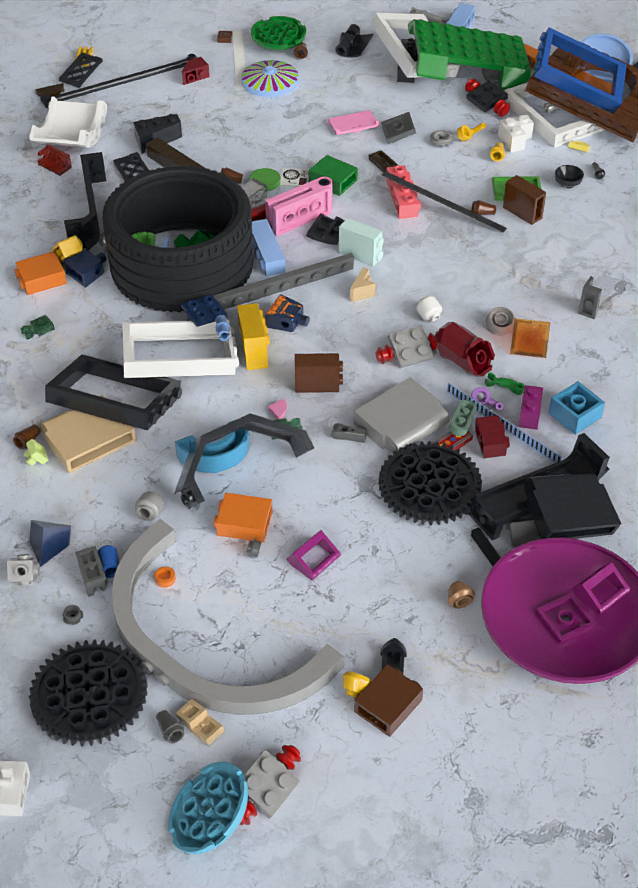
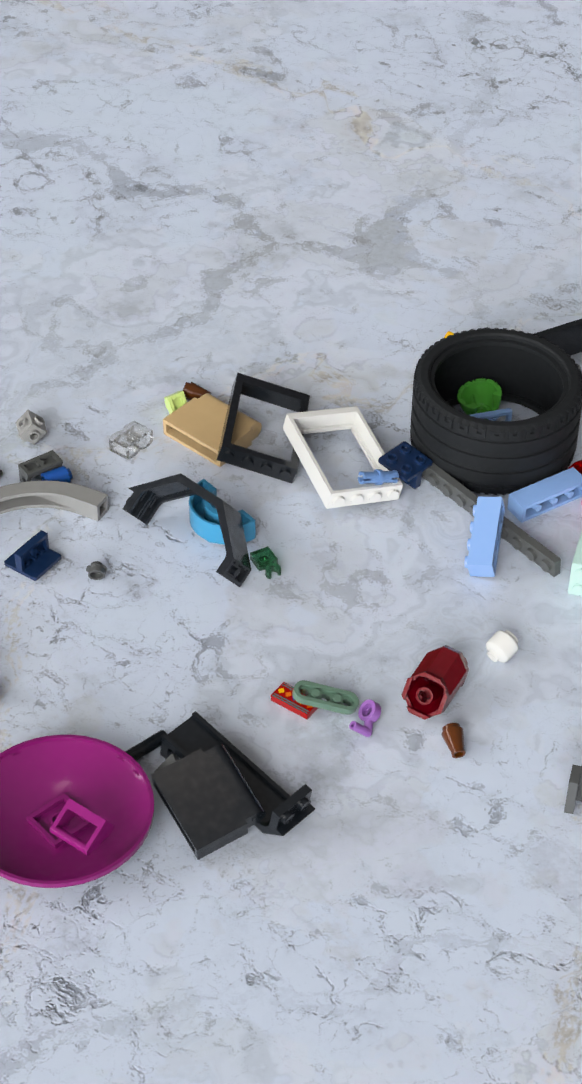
camera: 75 degrees right, 5 degrees down
orange brick [14,251,67,295] -> none
clear green plate [20,315,55,340] -> none
dark blue slope [29,520,71,567] -> none
light grey head [135,491,164,521] -> none
orange tile [154,566,176,588] -> none
orange brick [213,492,273,543] -> none
yellow wedge [237,303,270,370] -> none
dark blue torso [265,294,310,332] -> none
bright pink tile [268,398,287,421] -> none
magenta tile [286,530,341,580] -> none
reddish brown brick [295,353,343,393] -> none
dark grey bar [331,423,367,443] -> none
tan slope [350,267,376,302] -> none
light grey piece [353,377,450,454] -> none
light grey plate [375,325,438,368] -> none
black gear [378,441,482,525] -> none
light blue sticker [447,382,562,463] -> none
medium nougat cone [447,581,475,609] -> none
dark red brick [475,415,510,459] -> none
light grey hat [485,307,516,335] -> none
green arm [485,372,525,395] -> none
clear orange slope [510,318,551,358] -> none
magenta brick [519,385,543,430] -> none
dark azure brick [549,381,605,435] -> none
none -> dark blue bracket [4,530,62,581]
none -> clear brick [109,421,153,459]
none -> reddish brown cone [441,723,465,758]
none -> light blue brick [465,496,505,577]

